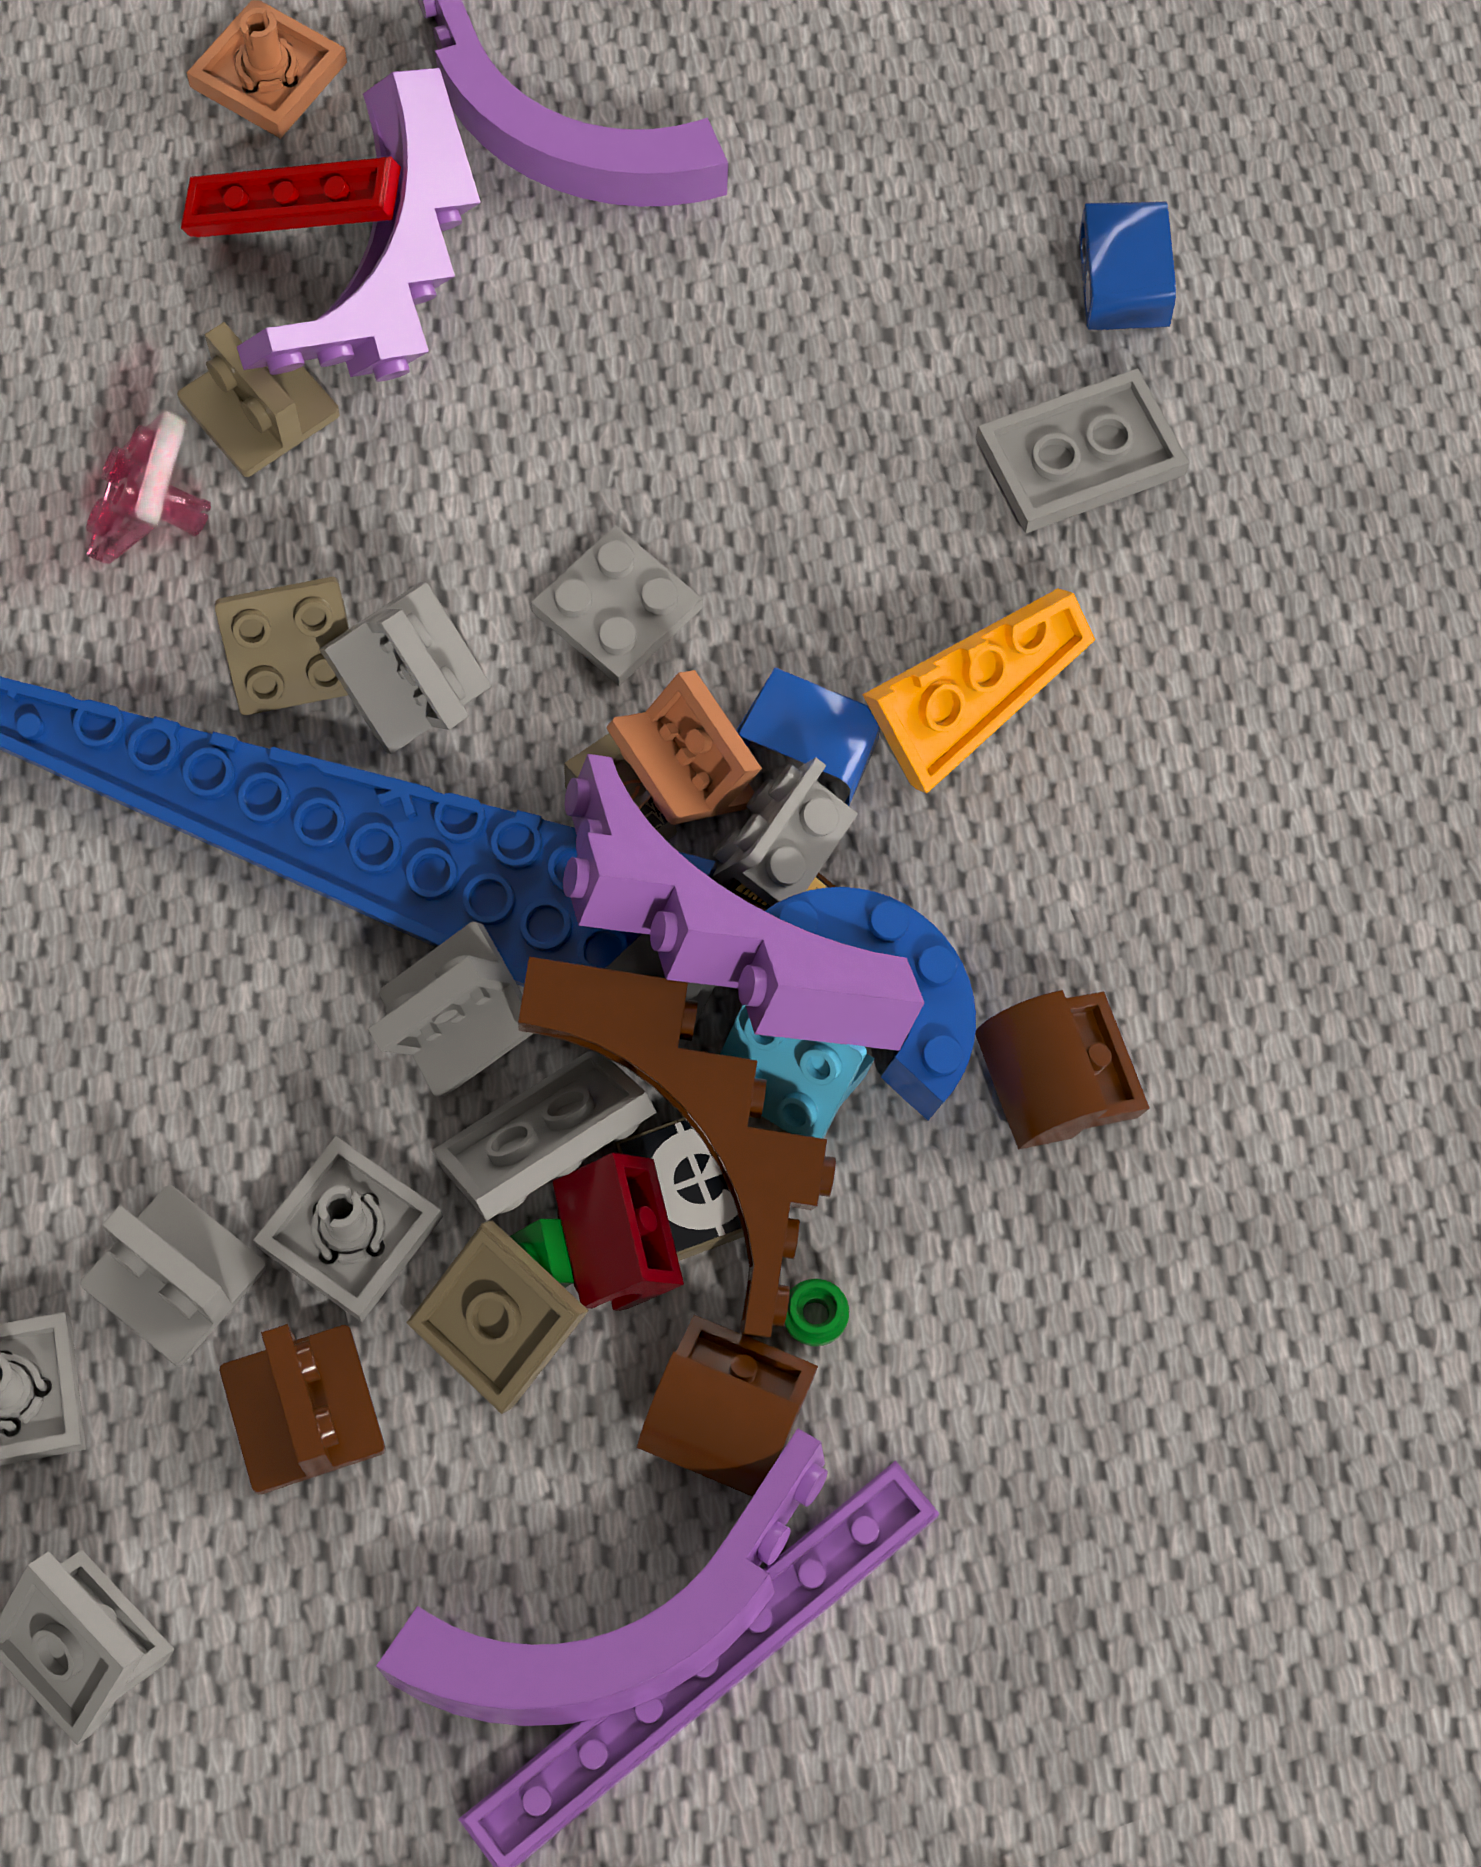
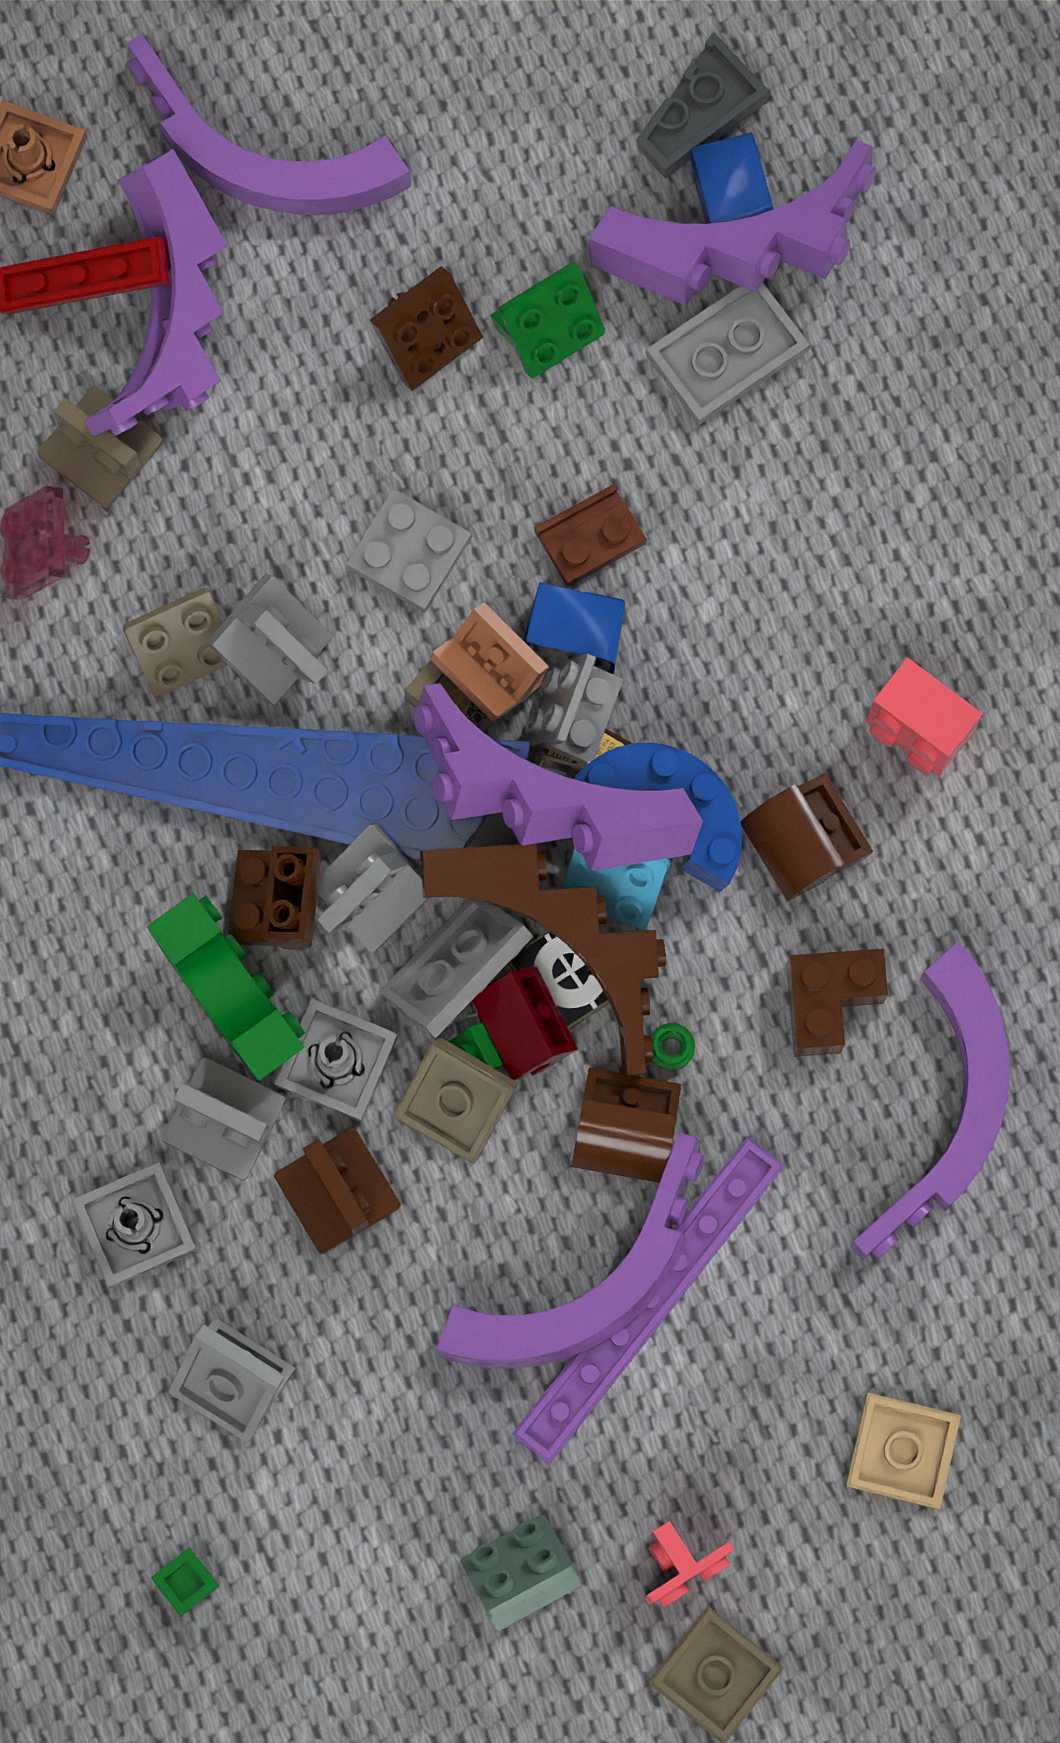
camera: 10 degrees left, 10 degrees up
light orange wing [862,588,1095,793] -> none
none -> green brick [147,893,306,1081]
none -> reddish brown brick [228,846,322,950]
none -> reddish brown plate [369,266,484,391]
none -> green bracket [490,262,605,378]
none -> copper plate [534,484,647,587]
none -> medium lavender arch [589,140,876,306]
none -> dark grey wing [636,32,770,179]
none -> reddish brown brick [786,949,888,1057]
none -> medium lavender arch [850,941,1010,1260]
none -> coral brick [866,657,983,777]

